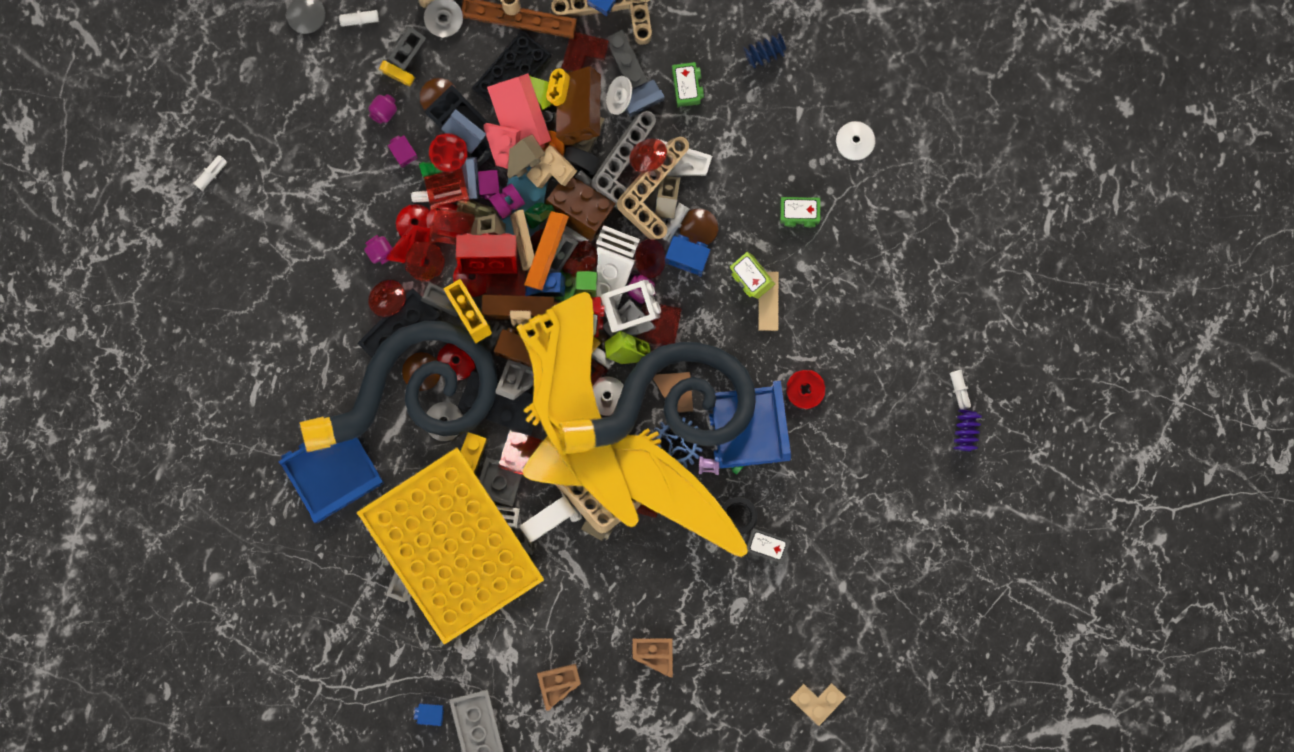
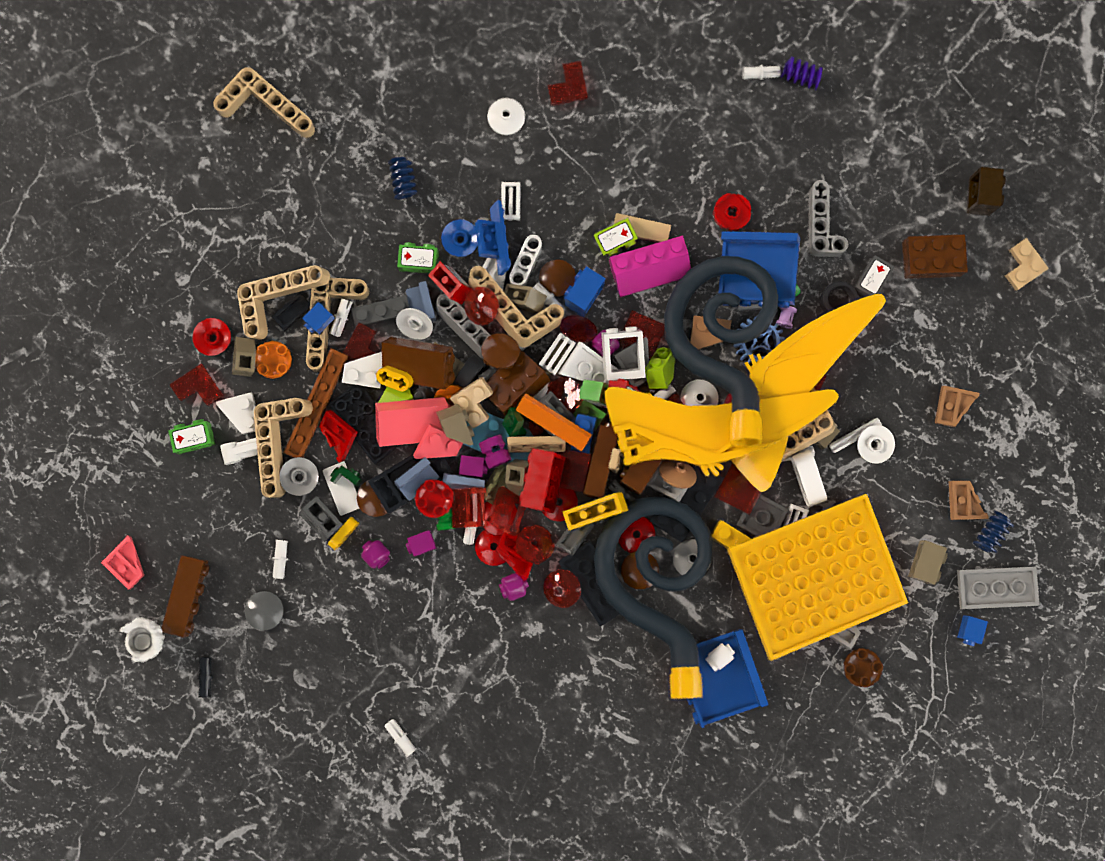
camera: 80 degrees left, 0 degrees up
brick [780,197,820,227] -> none
none -> red wing [319,410,358,463]
none -> white sticker [322,461,359,516]
none -> white axle [330,298,353,337]
none -> dark green bracket [330,465,362,487]
none -> white wing [342,352,382,388]
none -> red brick [428,261,474,305]
none -> blue dish [441,220,478,257]
none -> blue bracket [475,200,511,276]
none -> reddish brown dish [481,333,520,369]
none -> white tile [501,182,520,221]
none -> white beam [509,235,542,286]
none -> clear red plate [548,61,588,106]
none -> dark pink slope [609,236,691,297]
none -> medium nougat dish [659,460,697,489]
none -> white brick [705,643,735,671]
none -> light grey beam [809,180,848,257]
none -> white axle [829,418,882,453]
none -> reddish brown dish [843,648,883,688]
none -> white dish [857,425,895,464]
none -> reddish brown brick [902,234,968,279]
none -> dark tan brick [908,540,948,585]
none -> dark brown brick [966,167,1006,216]
none -> dark blue piece [973,510,1014,553]

